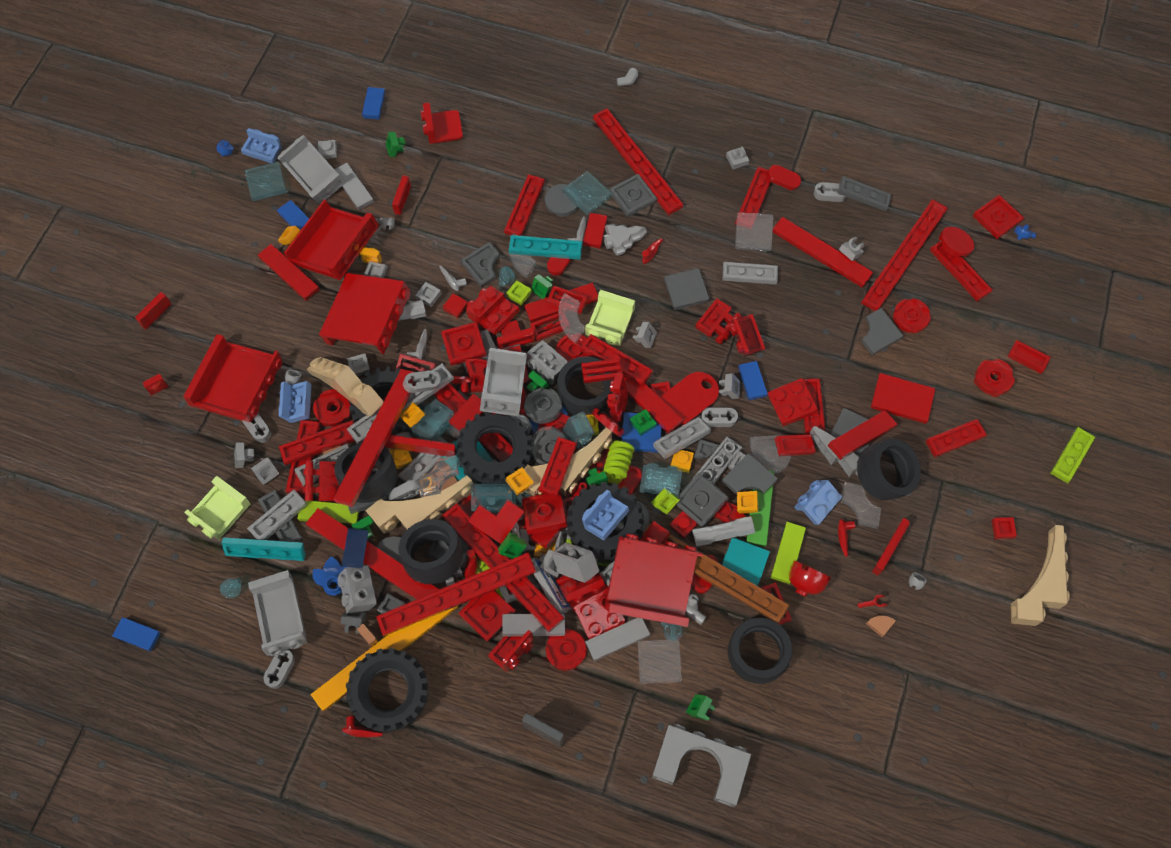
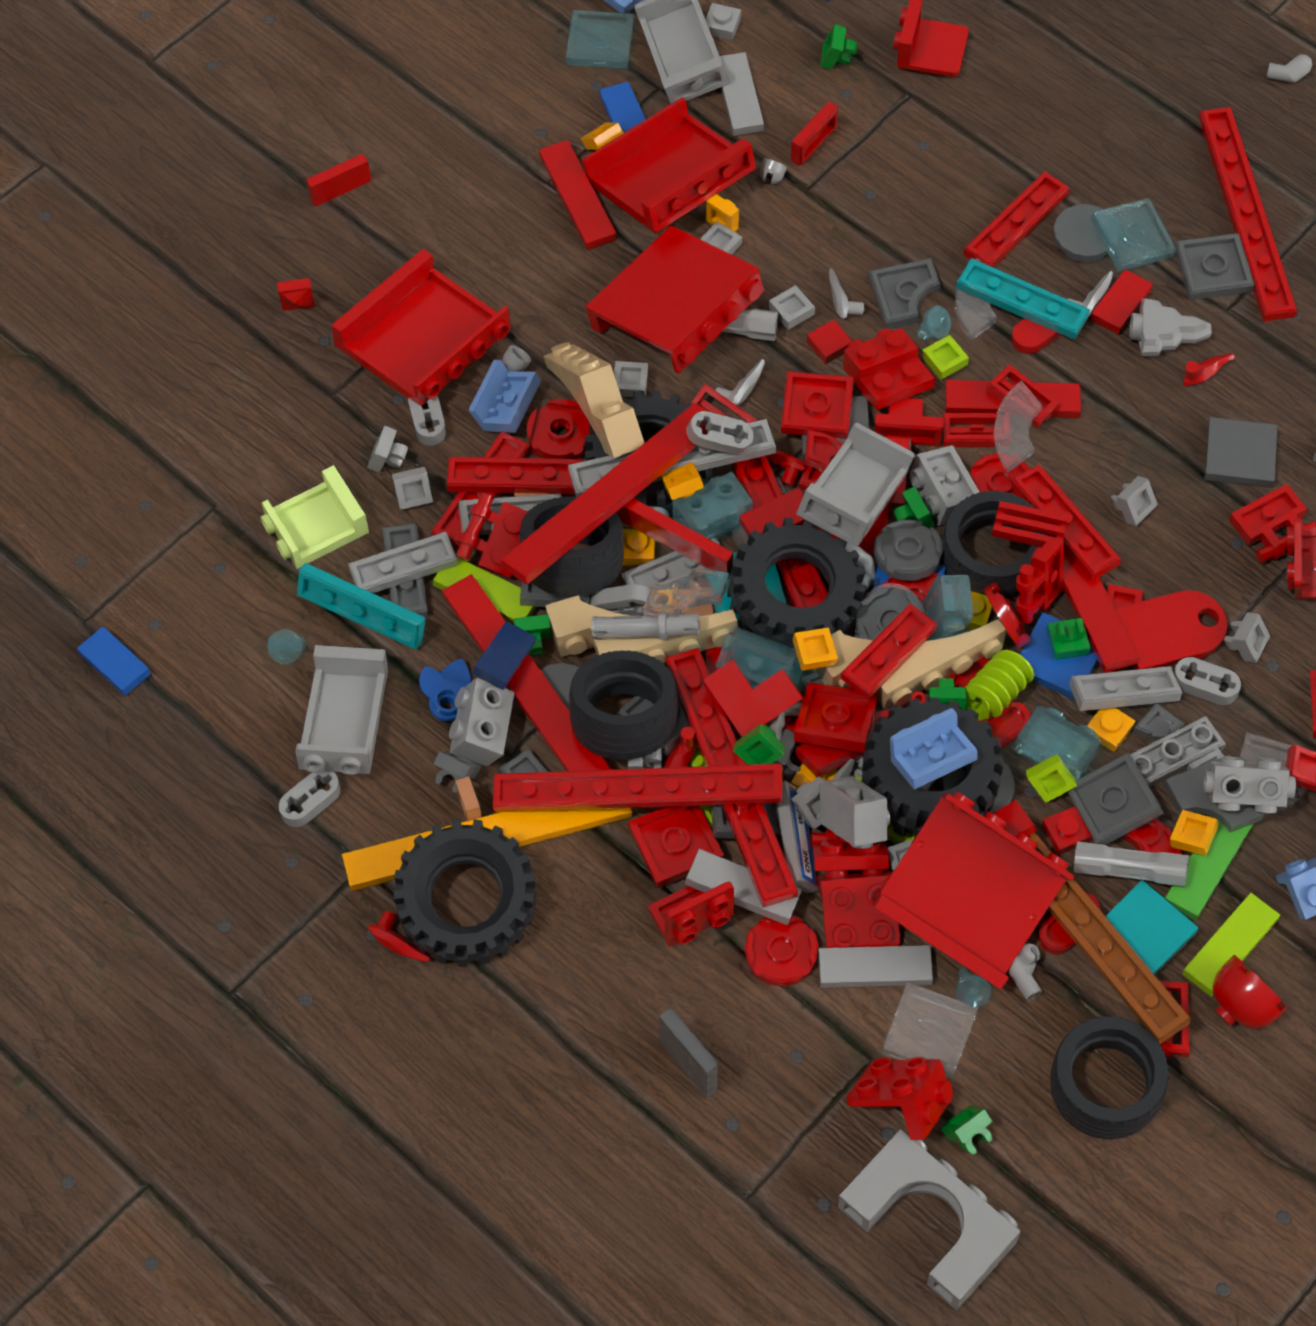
camera: 25 degrees right, 5 degrees down
green tile [531,275,553,299] -> none
yellowish green panel [585,290,635,346] -> none
blue tile [738,361,767,400] -> none
none -> light grey pin [592,611,700,640]
none -> red bracket [846,1057,953,1140]
none -> light grey brick [1203,756,1296,813]

